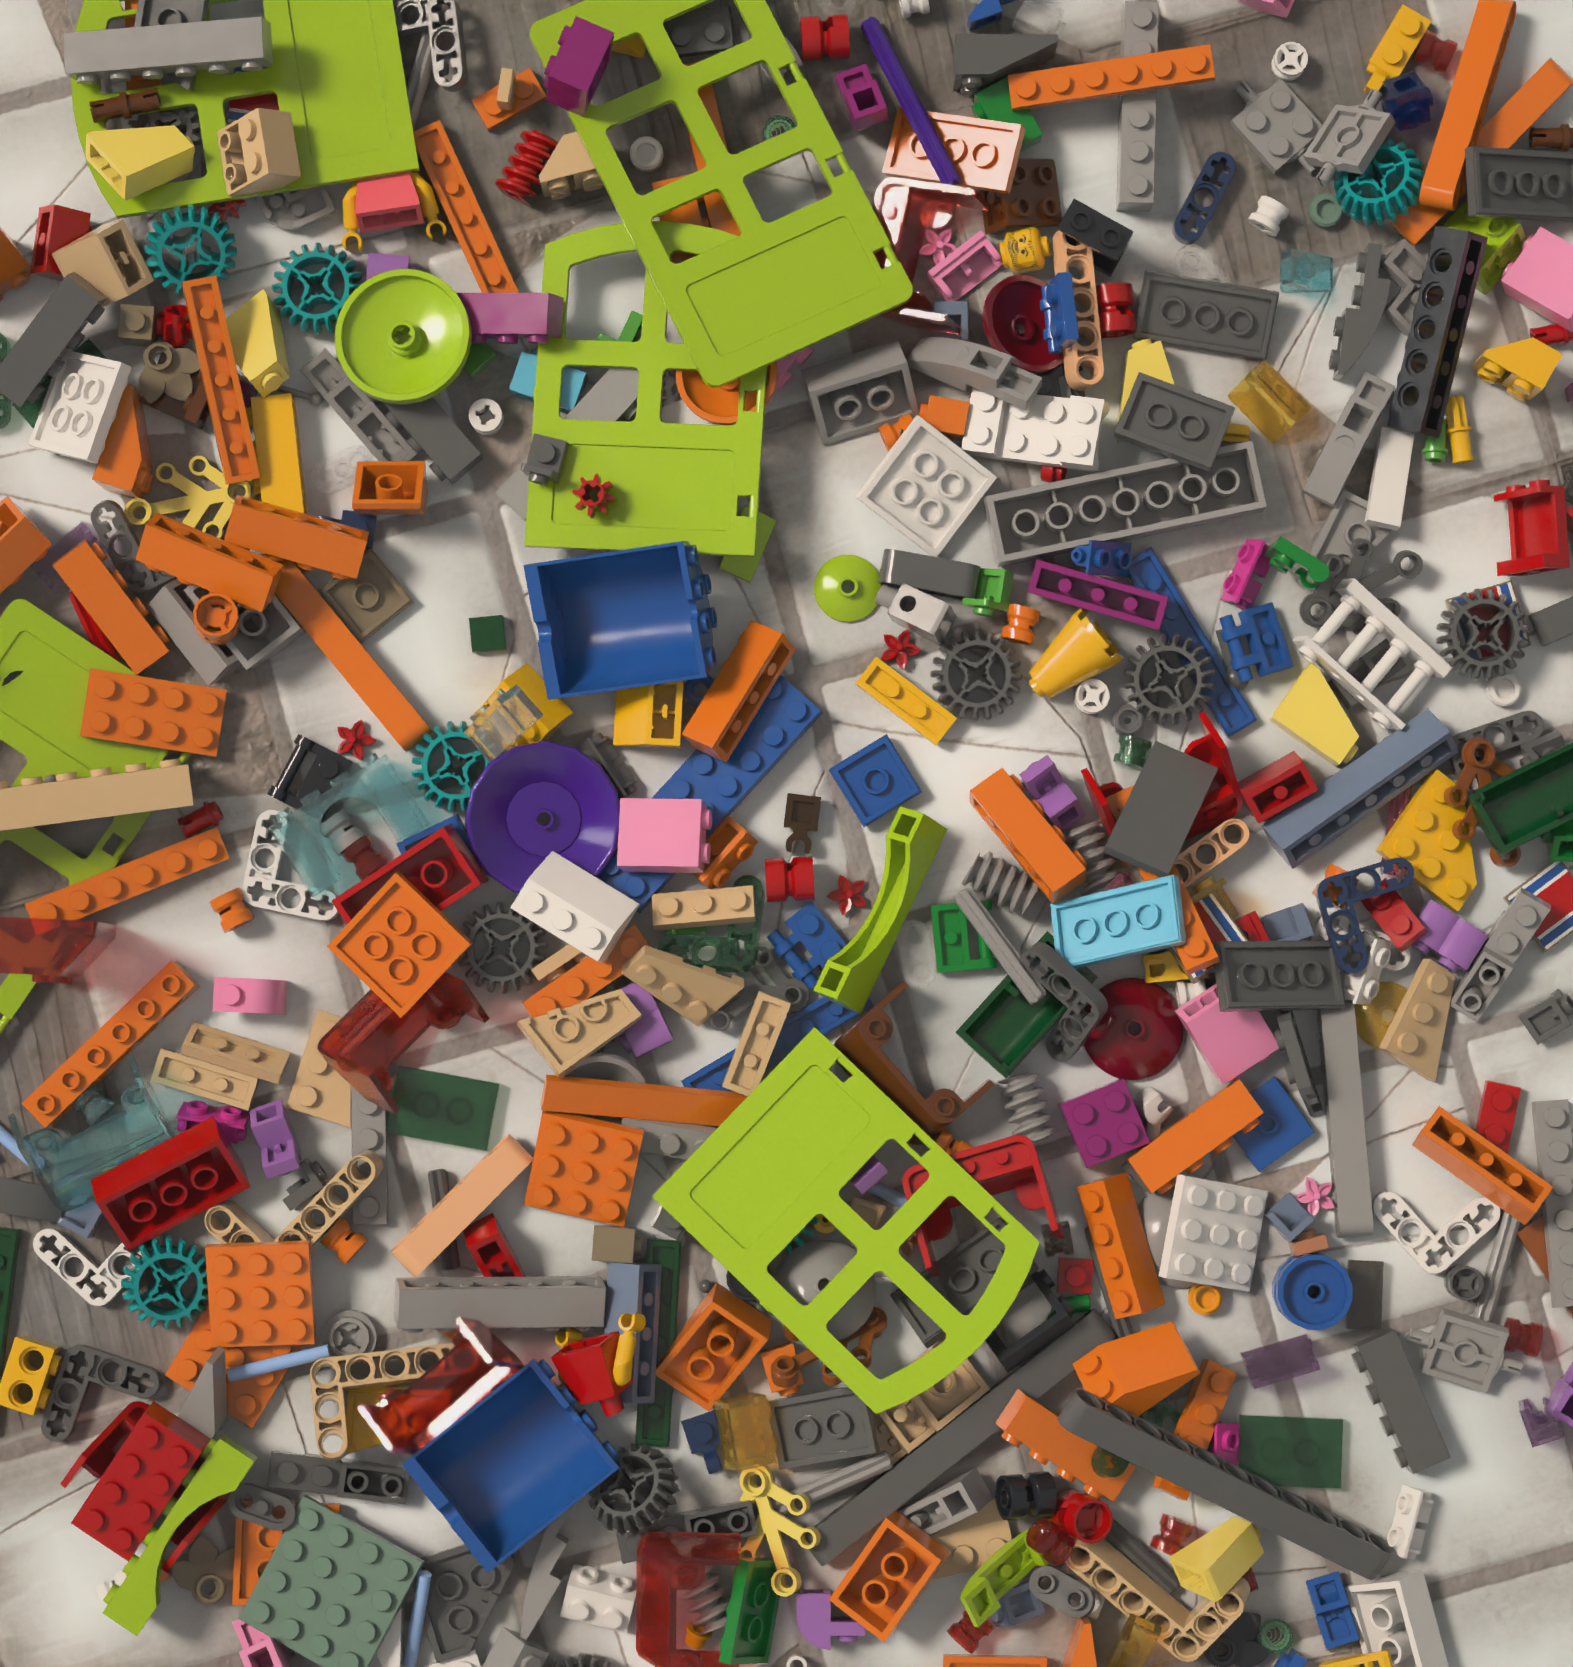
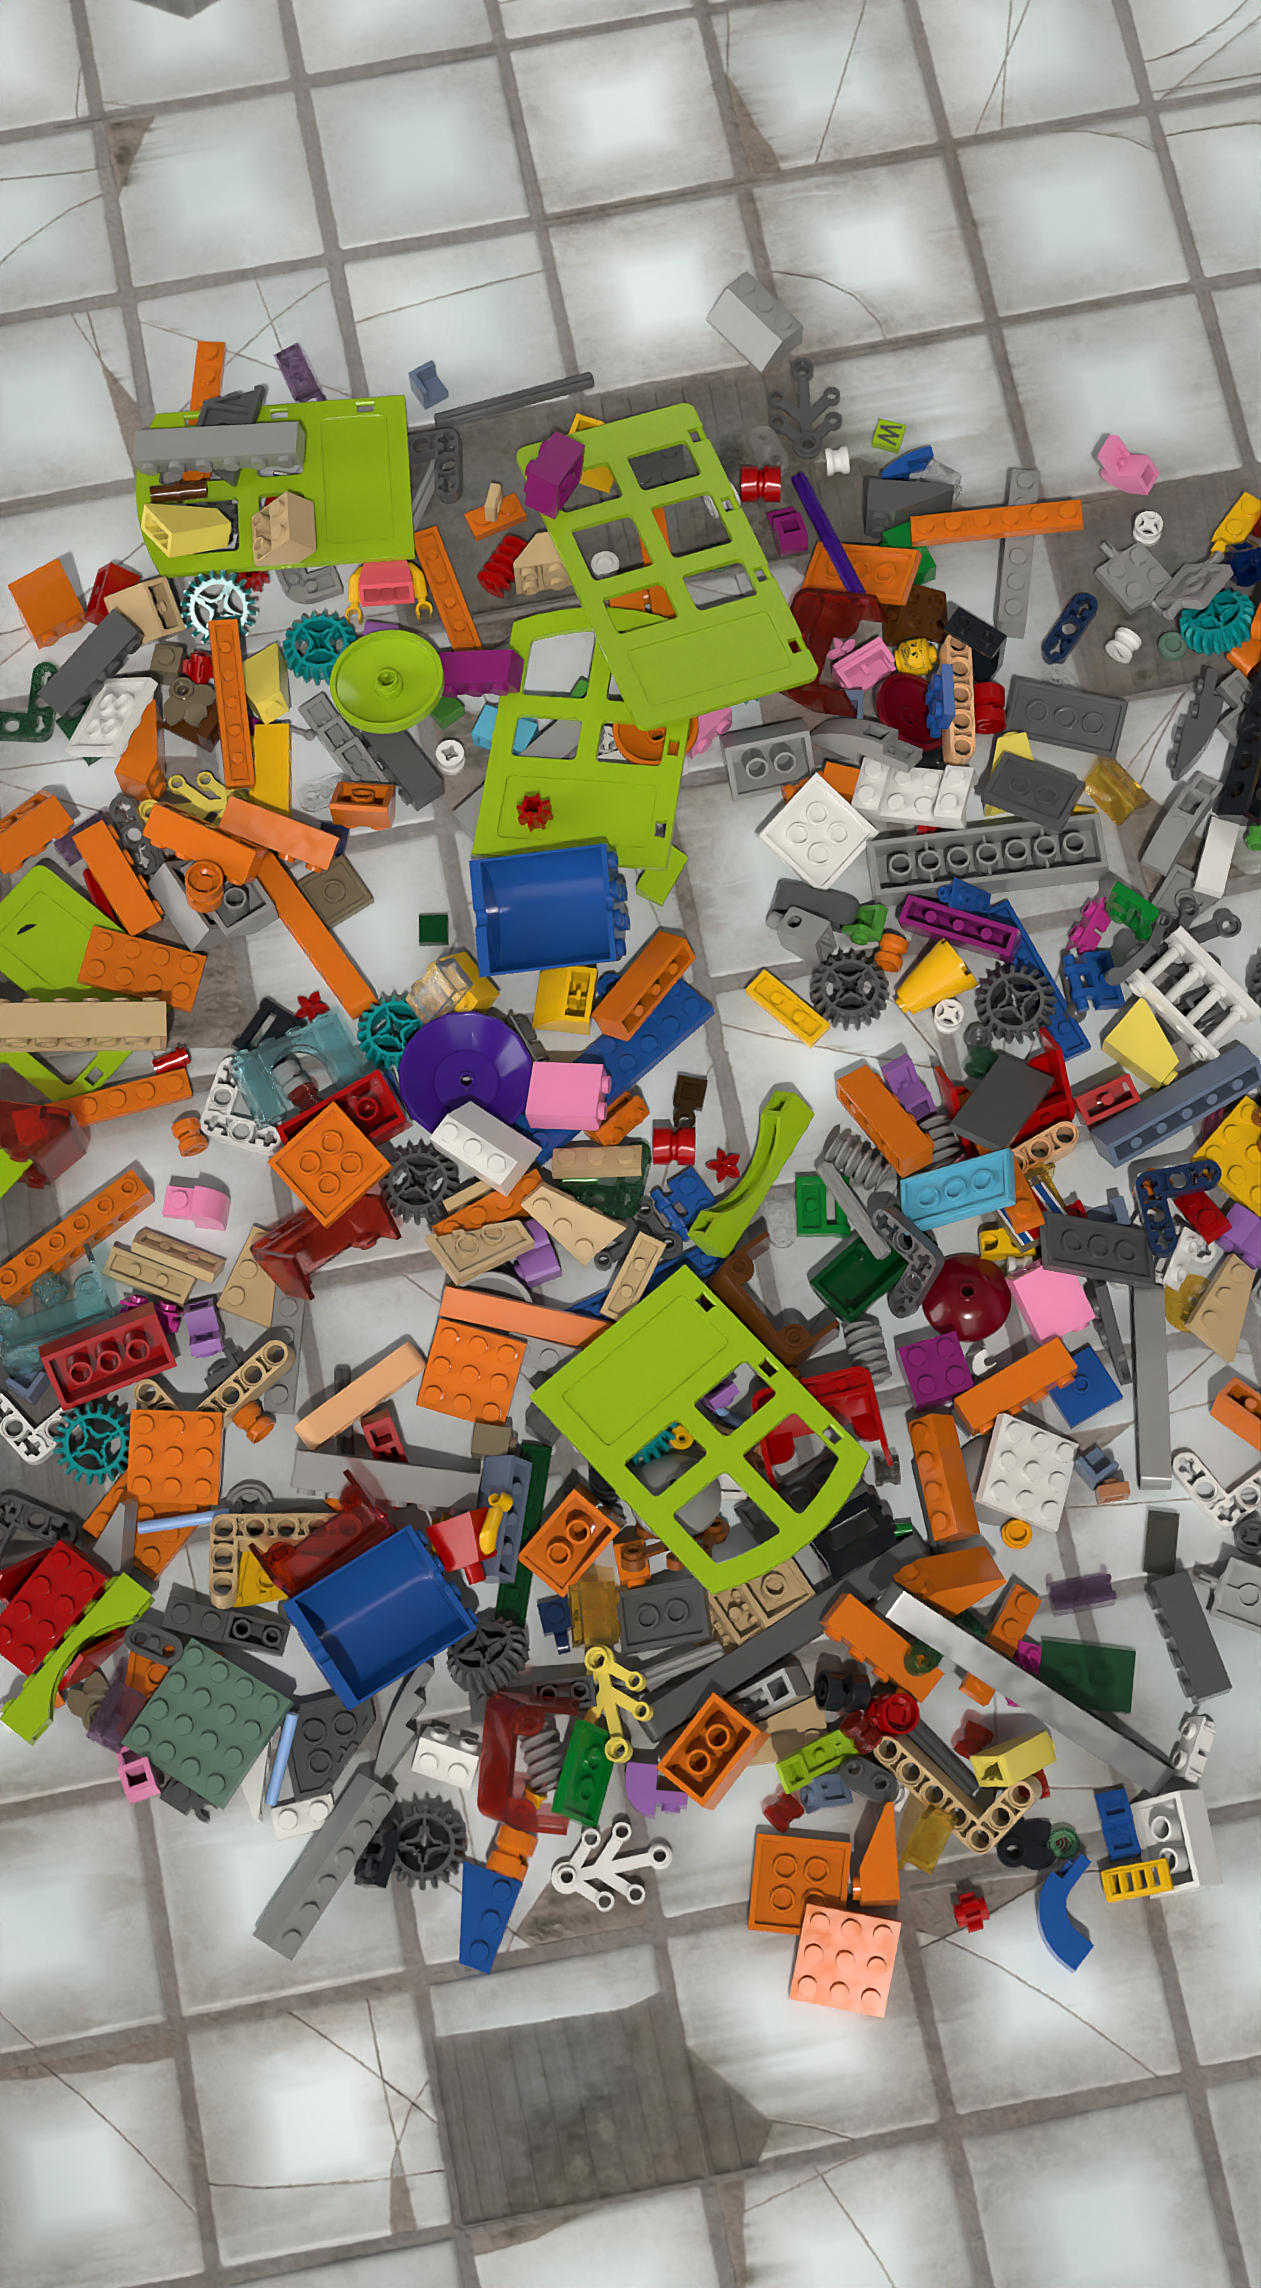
camera: 10 degrees right, 15 degrees down
clear green tile [386,1065,500,1151] -> none
dark grey bracket [520,433,569,486] -> none
lime dish [814,555,881,622] -> none
blue plate [829,734,922,828] -> none
red plant [881,630,921,670] -> none
red plate [1056,1257,1093,1294] -> none
blue wheel [1272,1252,1353,1330] -> none
clear light blue slope [1280,249,1333,293] -> none
bright pink plant [1295,1177,1335,1216] -> none
none -> hinge [86,1680,148,1755]
none -> dark grey plate [1104,943,1156,986]

